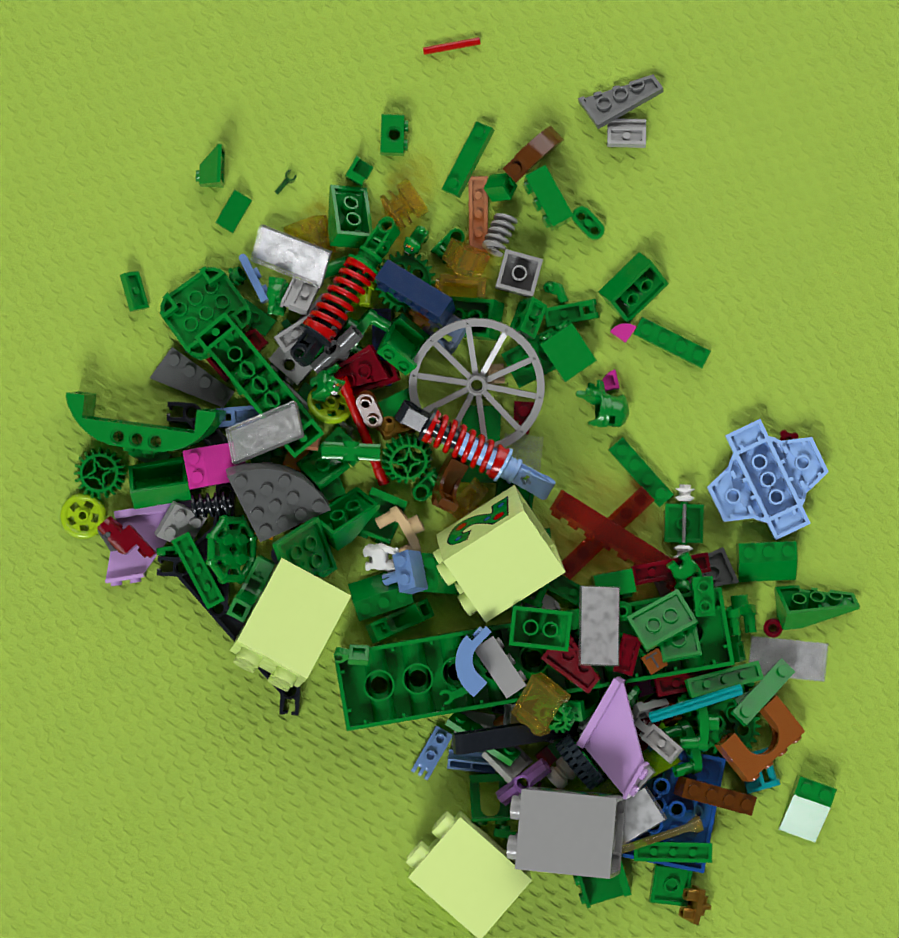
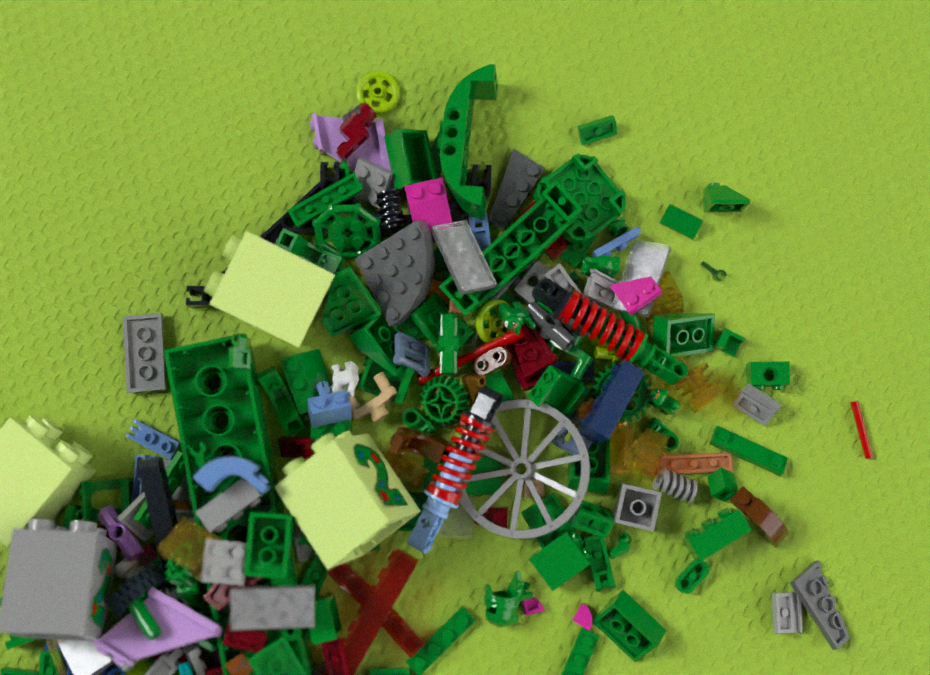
camera: 85 degrees right, 5 degrees down
green gear [74,447,127,499] -> none
none -> light grey plate [123,313,167,393]
none -> green piece [128,599,162,641]
none -> light grey plate [200,539,247,586]
none -> dark red plate [278,436,316,459]
none -> sand blue plate [393,332,430,377]
none -> dark pink wing [610,276,663,315]
none -> light grey plate [732,383,781,426]

